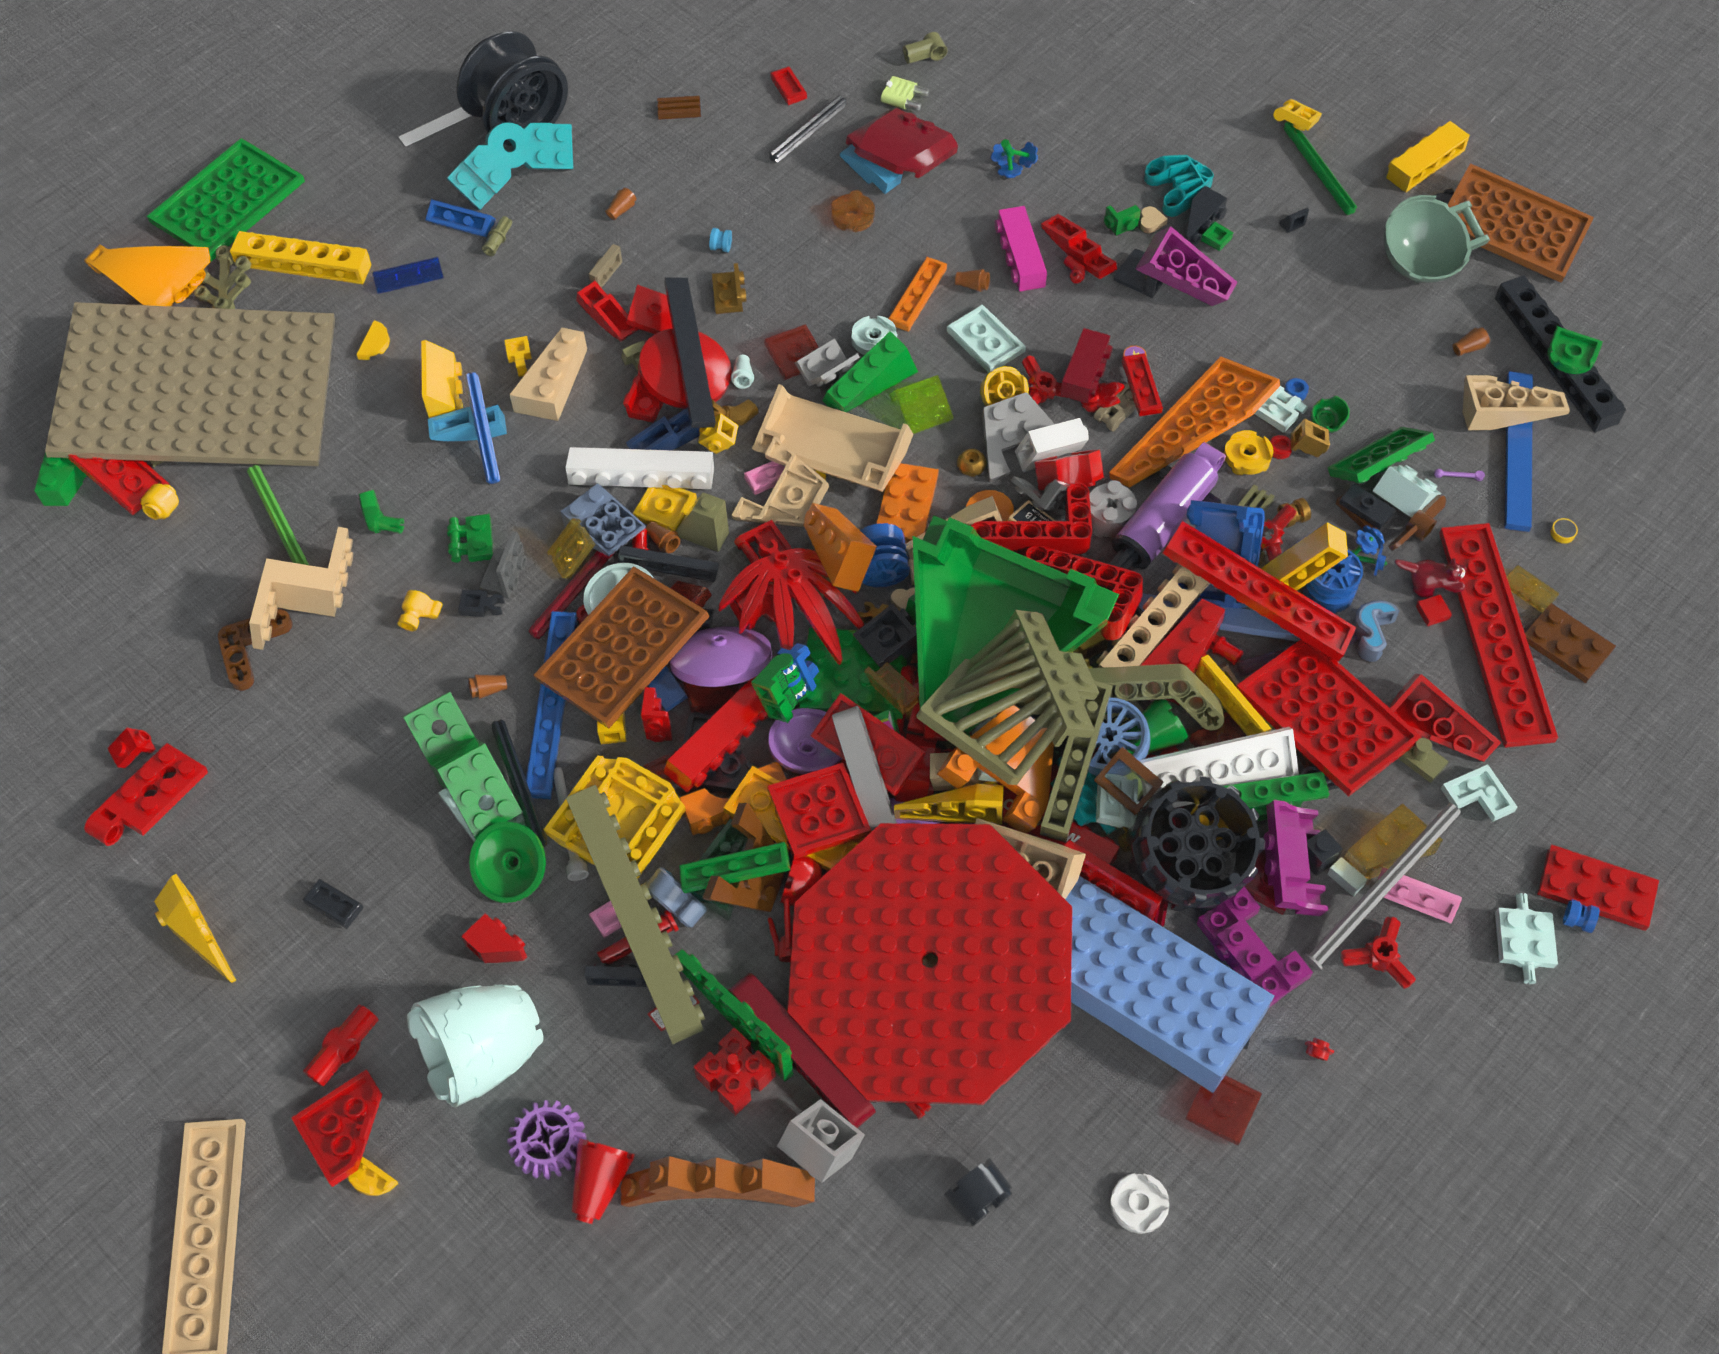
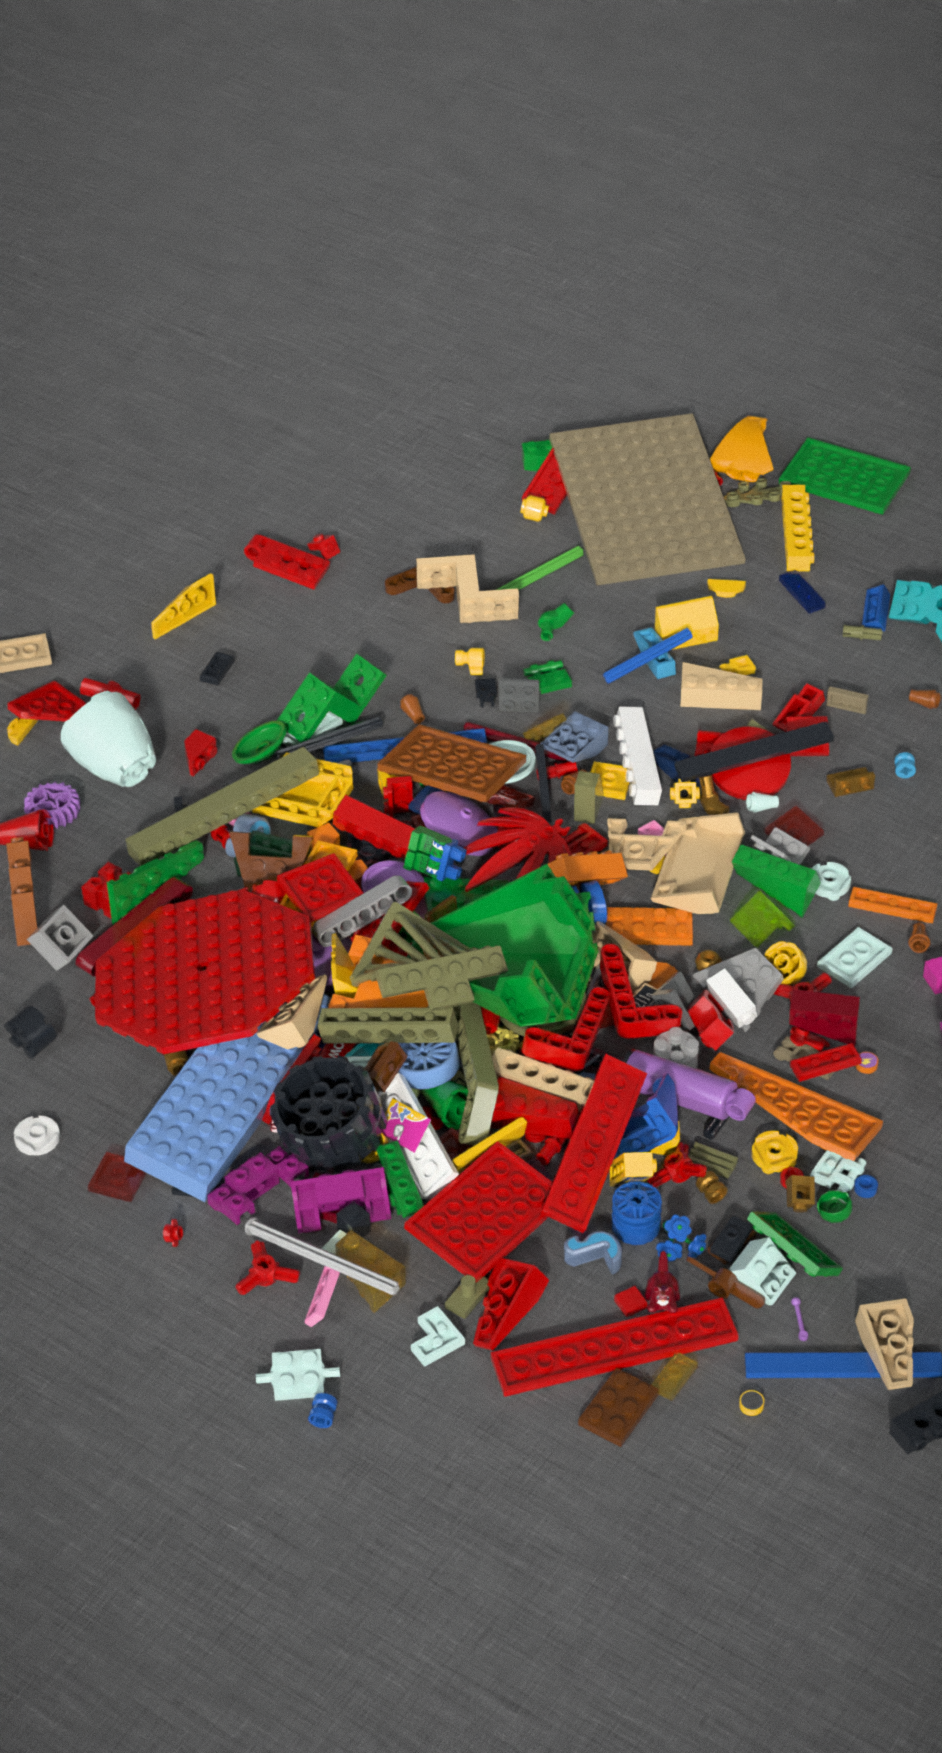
camera: 80 degrees right, 15 degrees down
green tile [679,842,790,893] -> none
red plate [1537,844,1659,931] -> none
none -> sticker [382,1098,431,1153]

